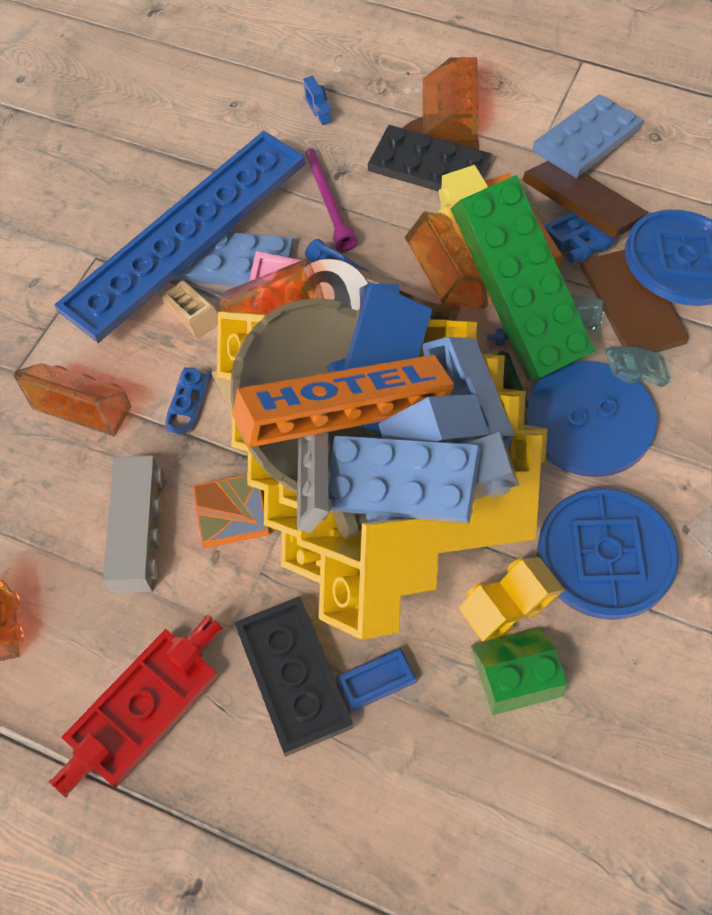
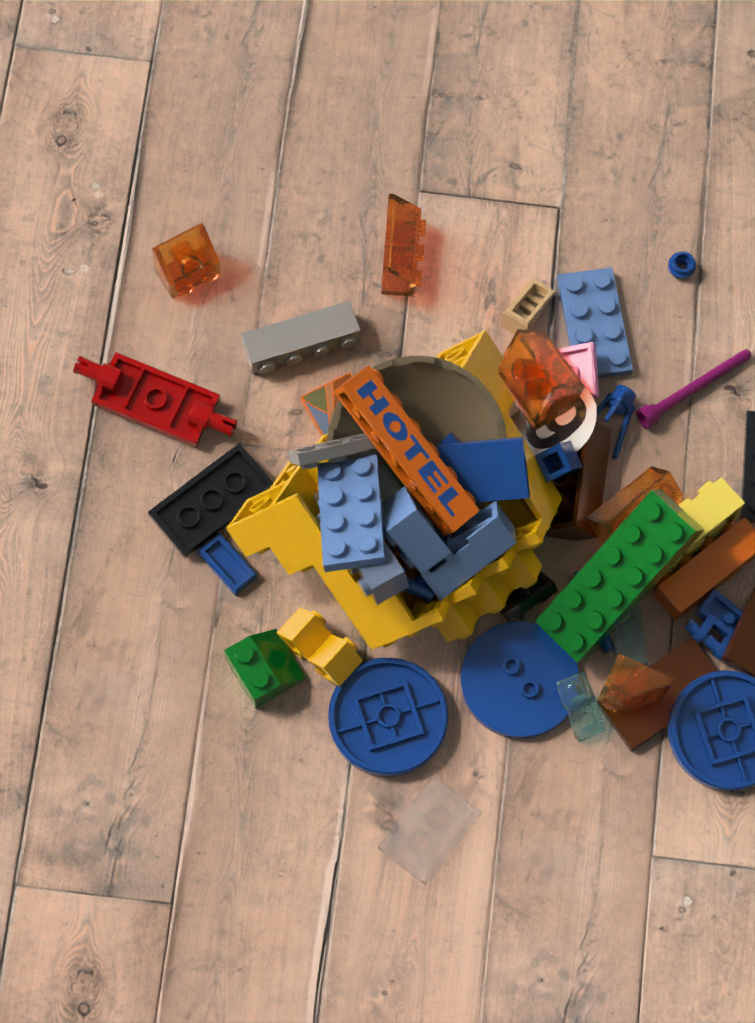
camera: 65 degrees right, 10 degrees up
blue plate [54,130,306,343] -> none
blue piece [165,367,212,434] -> none
none -> clear orange slope [597,654,674,713]
none -> blue plate [668,252,696,279]

